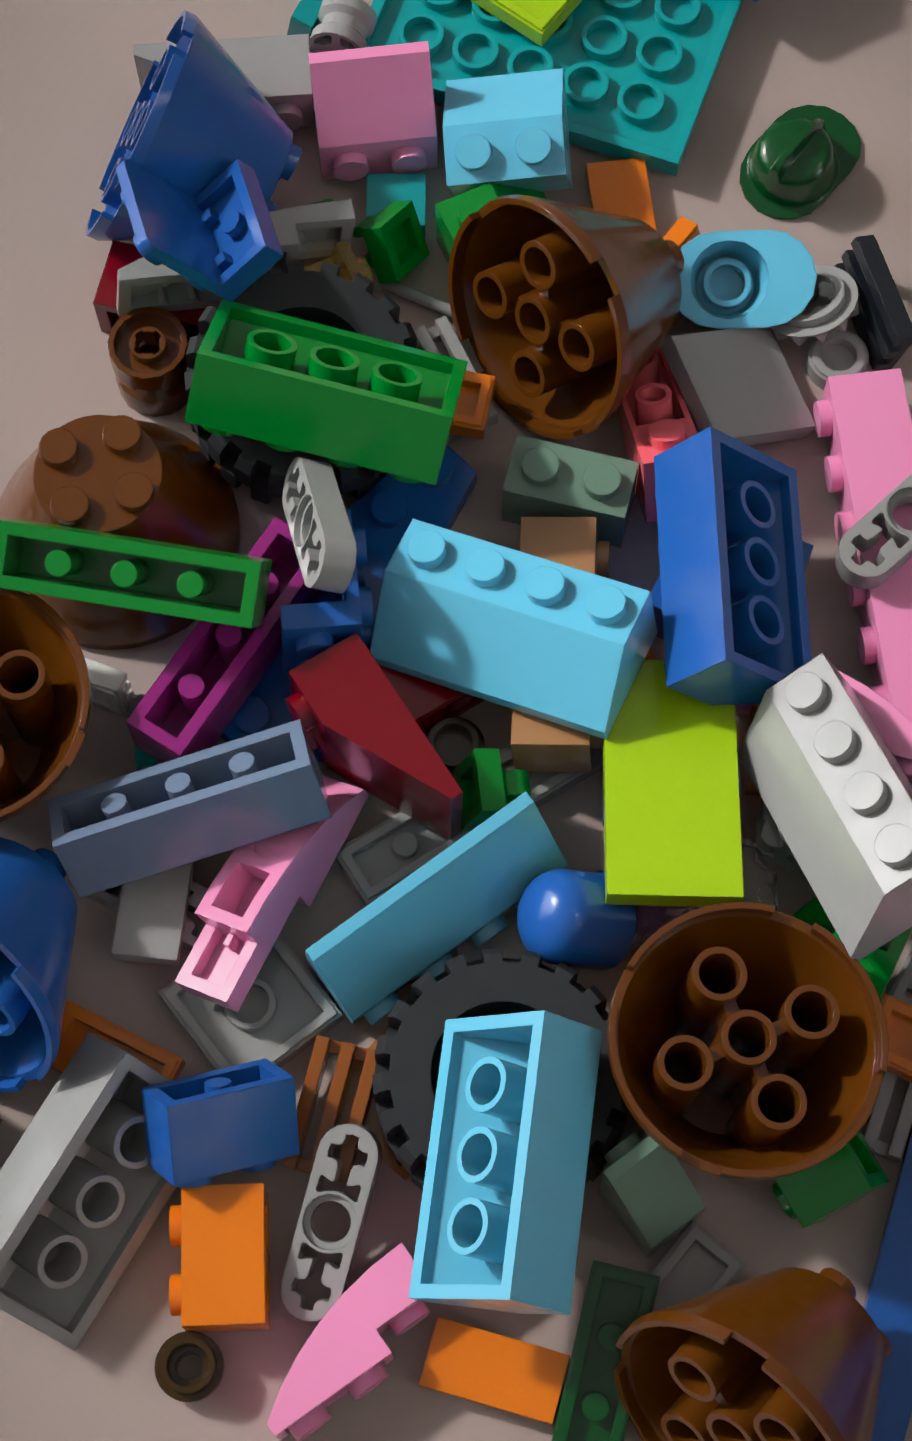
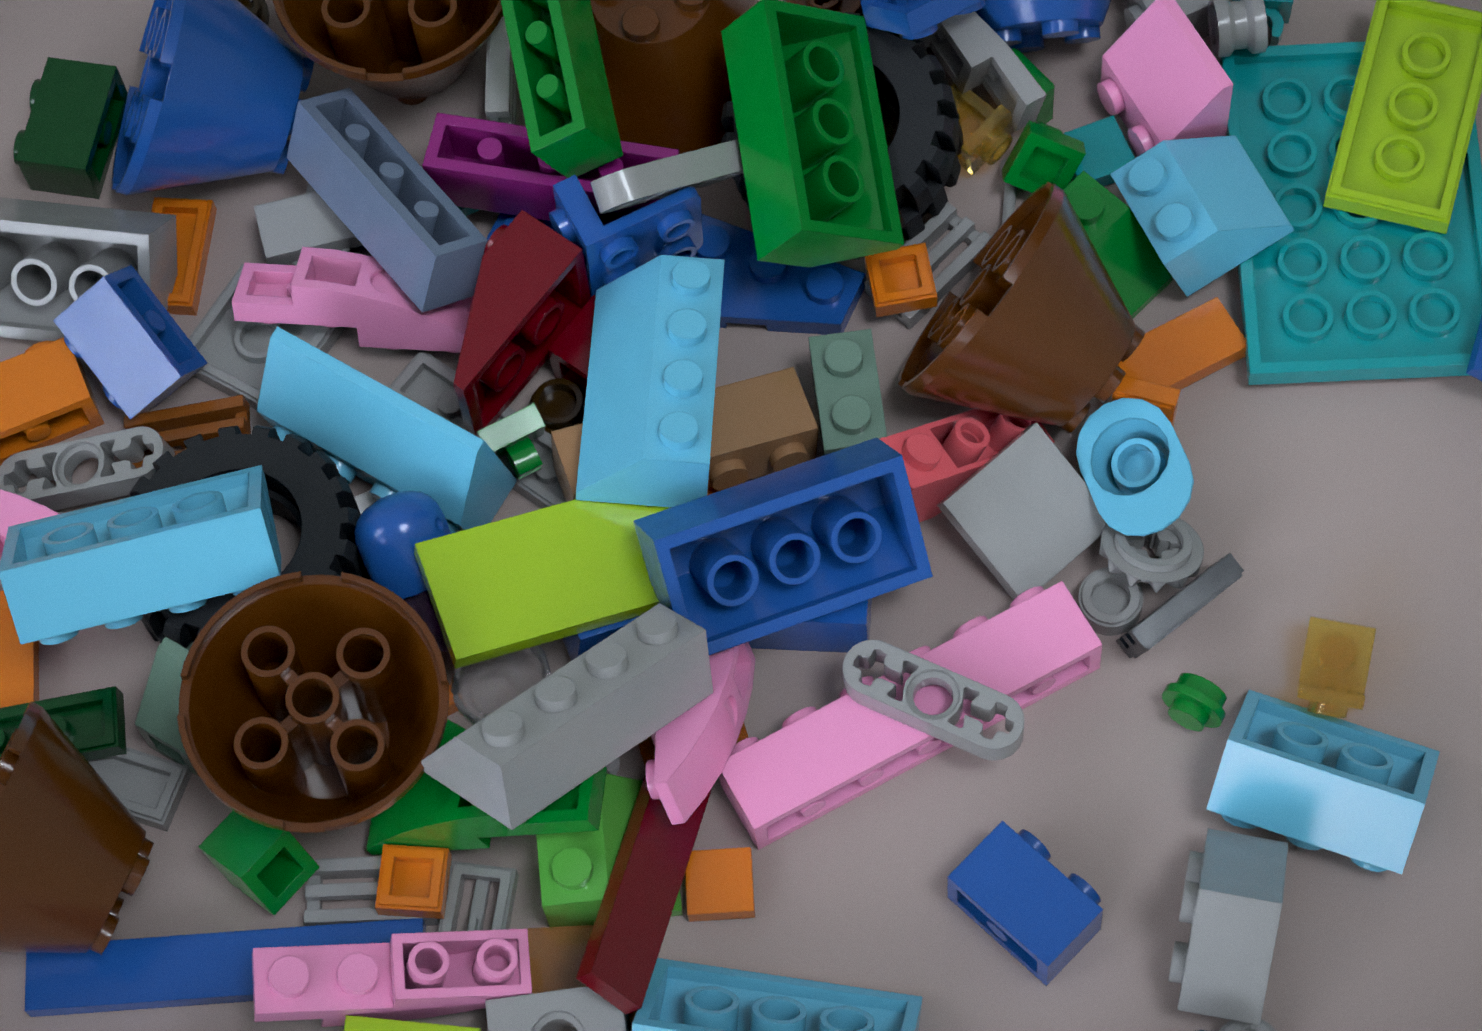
camera: 75 degrees right, 5 degrees down
dark green piece [739,105,861,220] -> none

